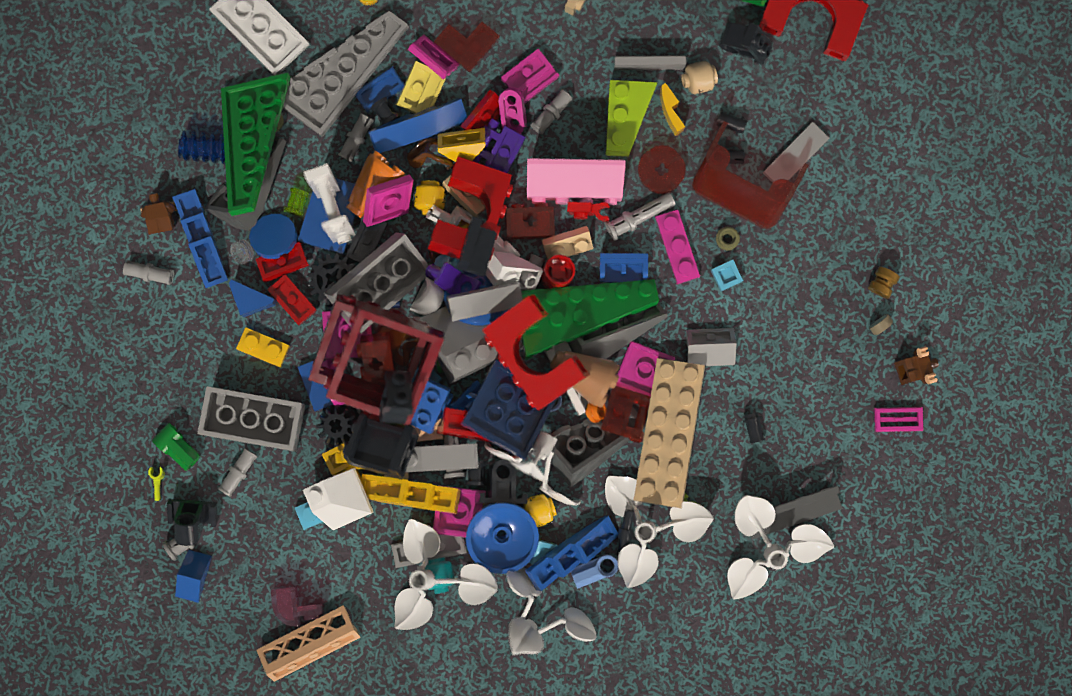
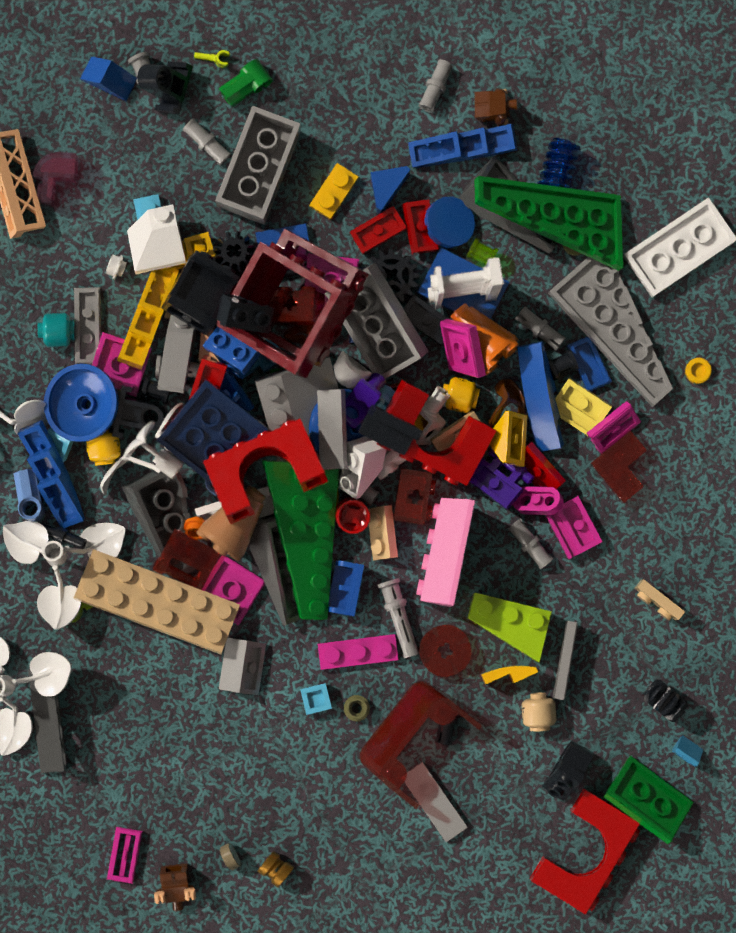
camera: 100 degrees right, 0 degrees up
clear tile [230,239,254,264] -> none
white plant [394,519,498,630] -> none
red plate [567,202,610,222] -> none
black pin [716,112,748,135] -> none
black pin [743,412,765,443] -> none
none -> white plate [106,254,126,279]

